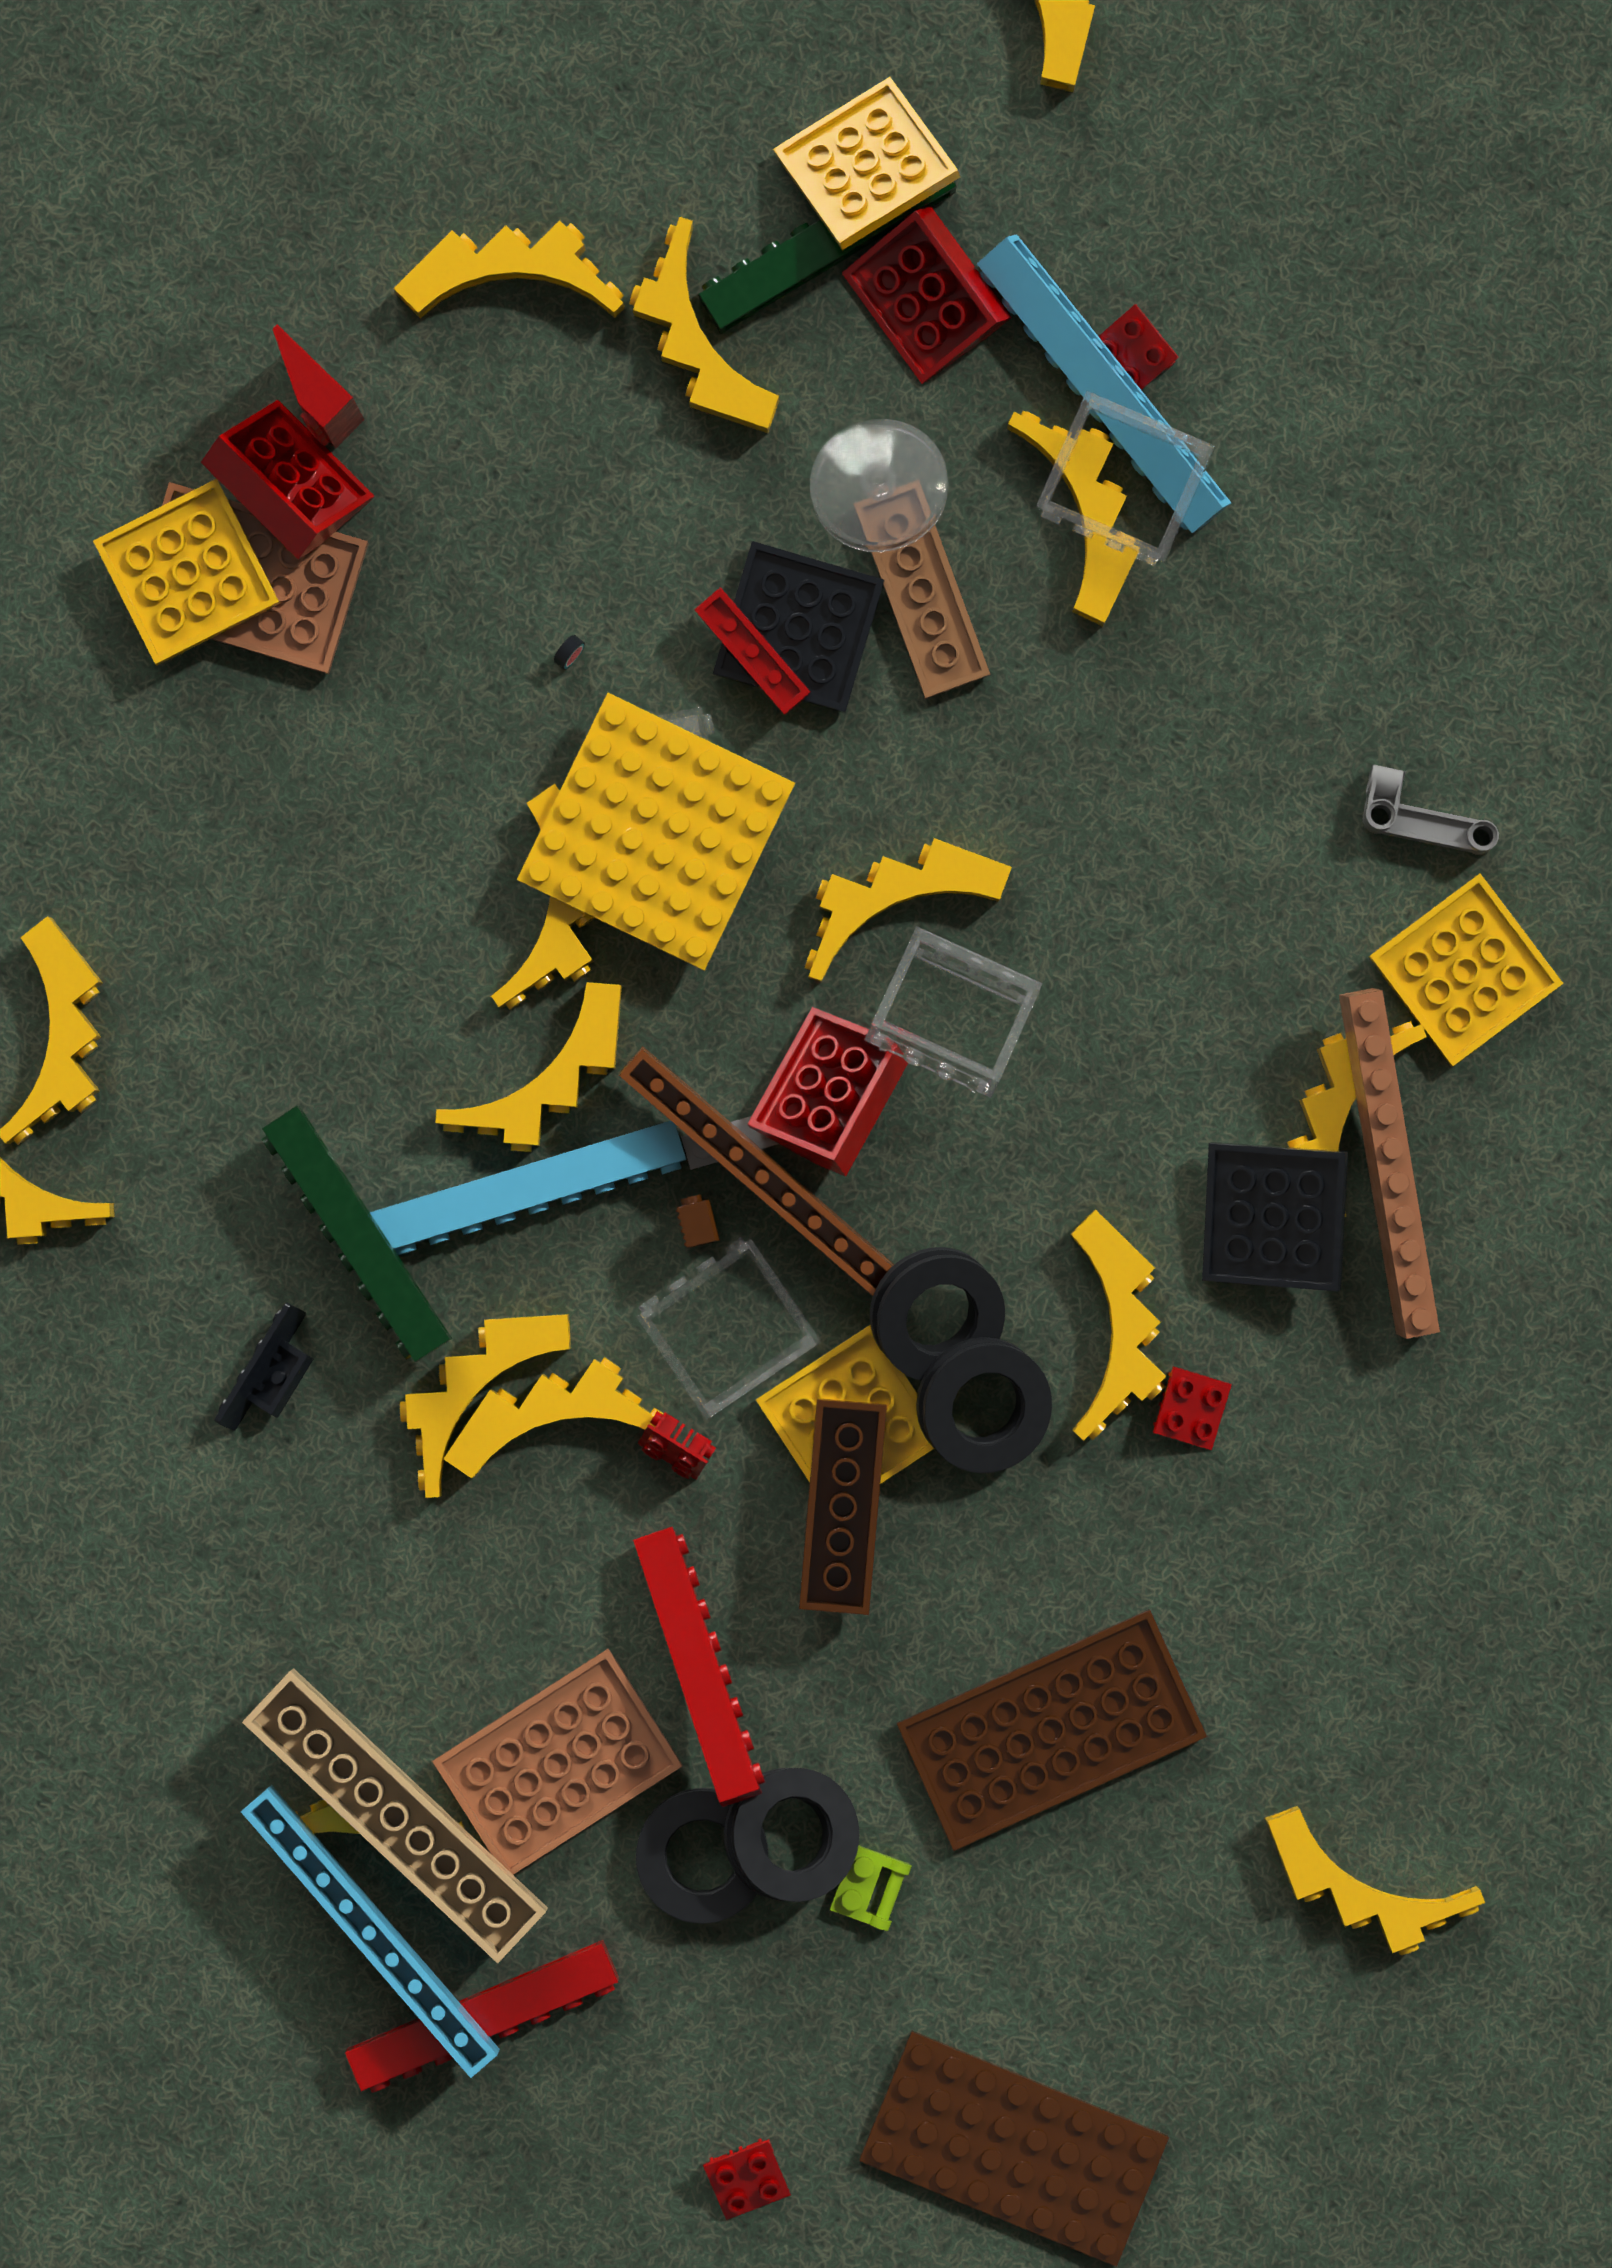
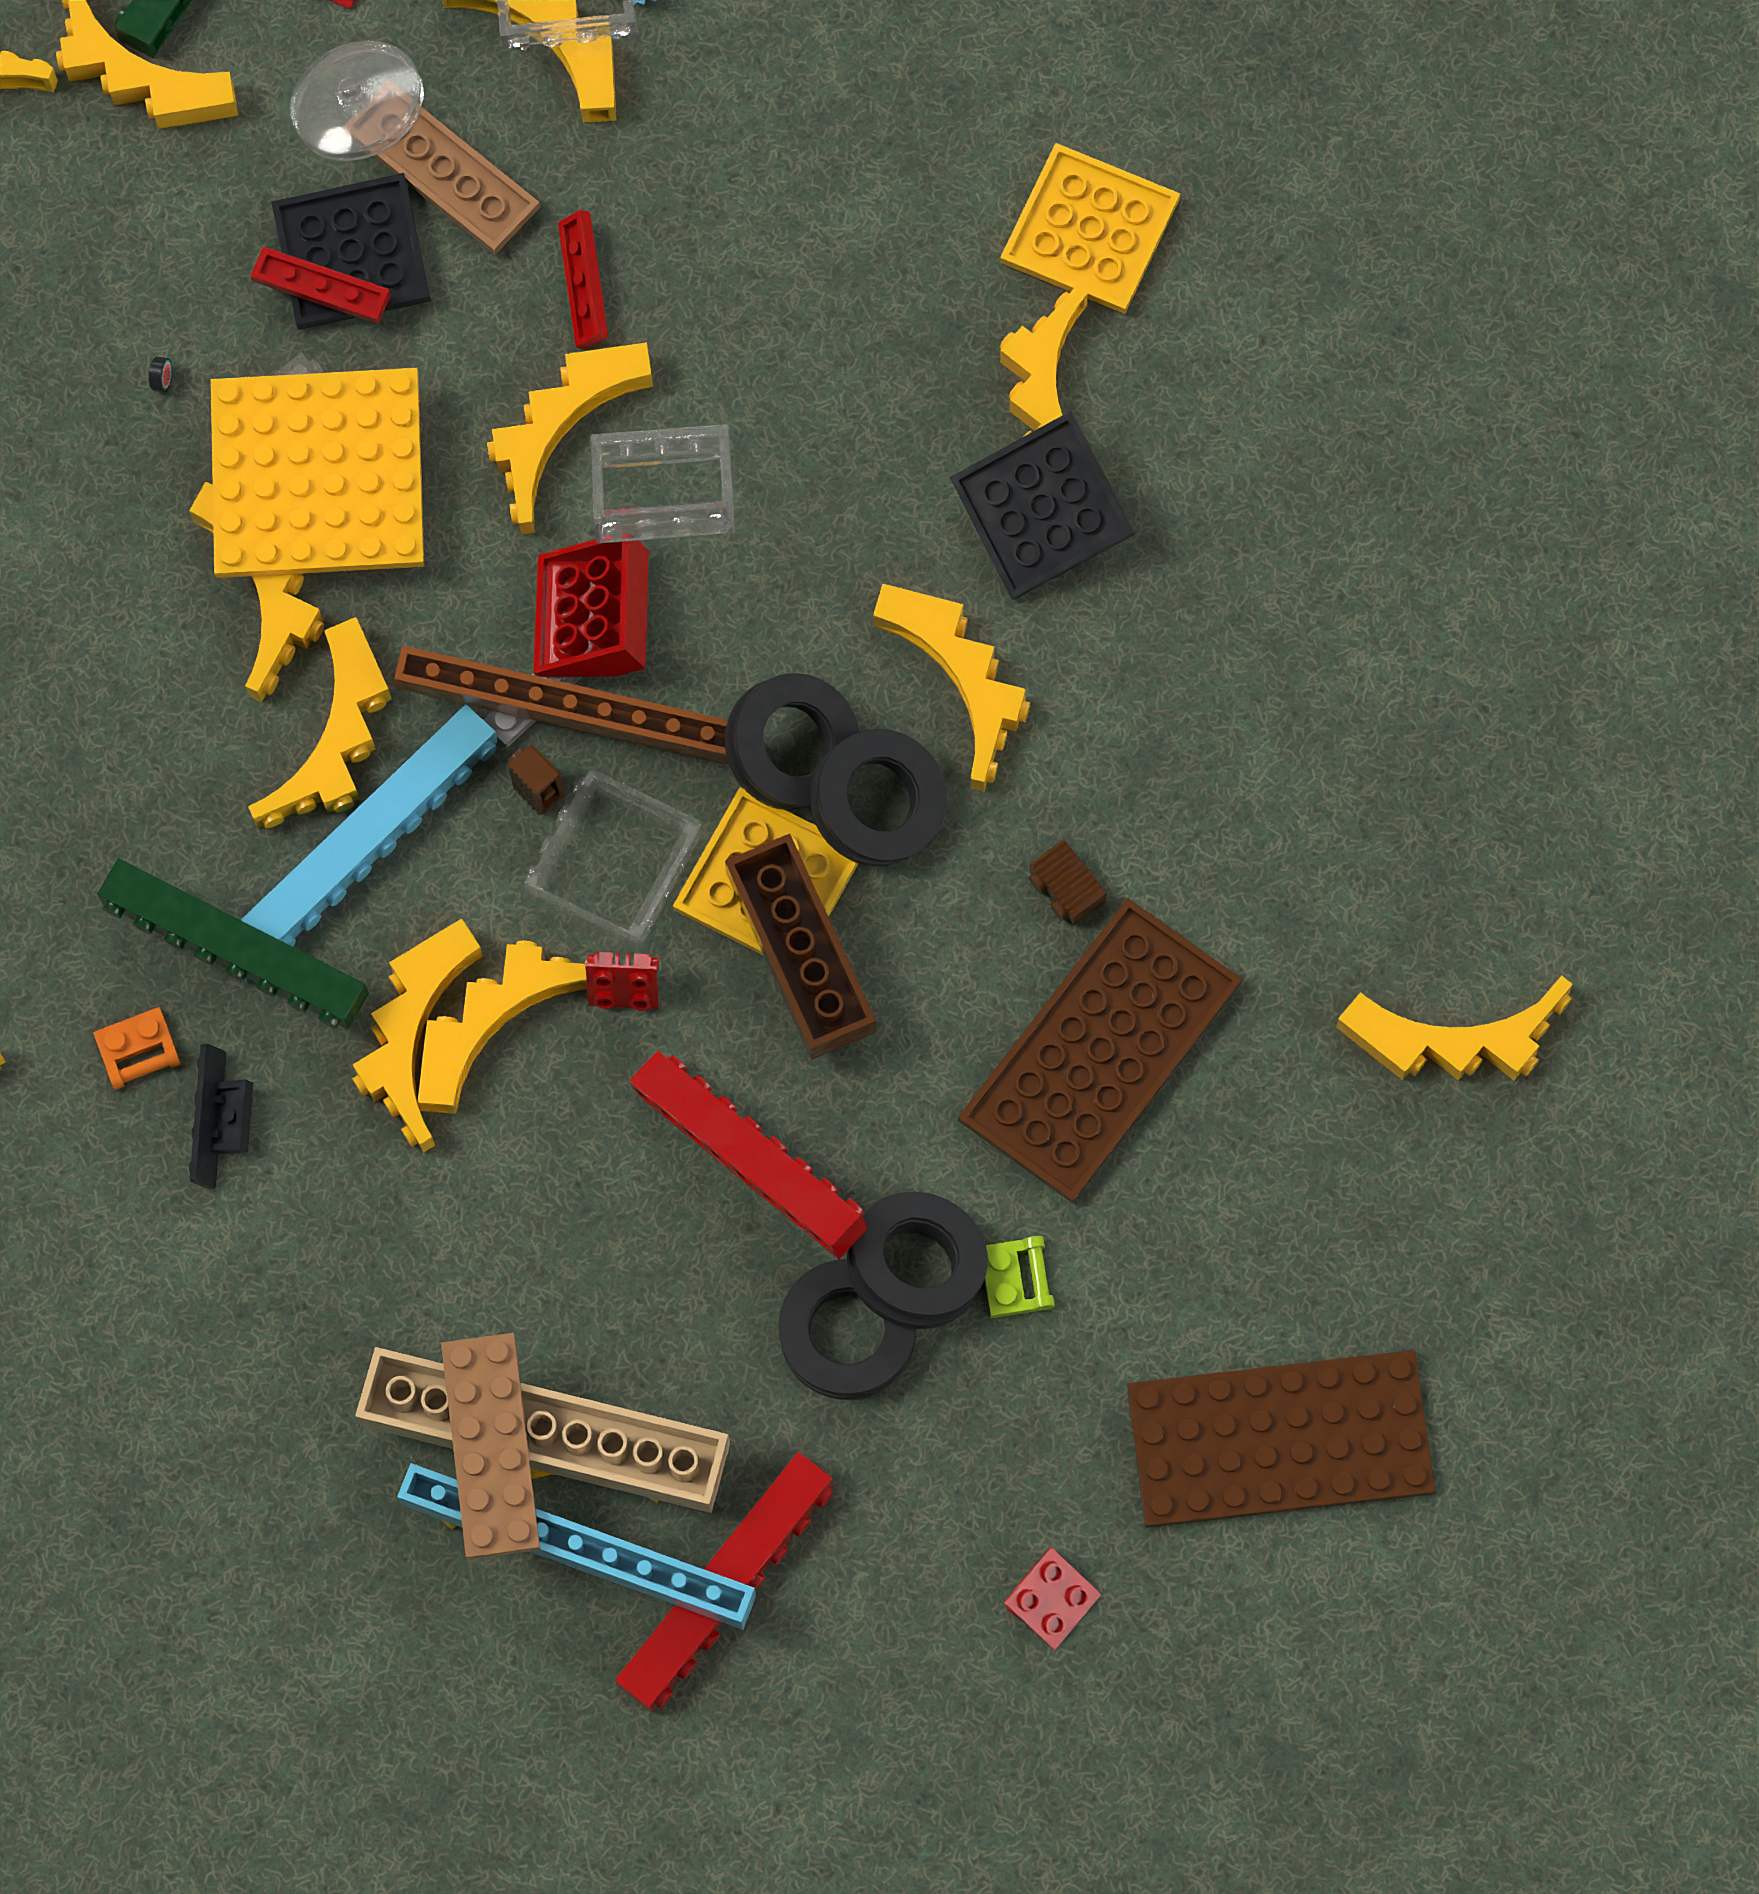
camera: 25 degrees left, 15 degrees down
nougat plate [432,1648,683,1875] -> none
red hinge [1153,1366,1232,1450] -> none
nougat brick [1339,988,1440,1339] -> none
light grey piece [1363,764,1499,855] -> none
none -> orange plate [93,1007,182,1090]
none -> medium nougat plate [441,1333,541,1560]
none -> red plate [558,210,608,349]
none -> reddish brown brick [1029,839,1107,925]

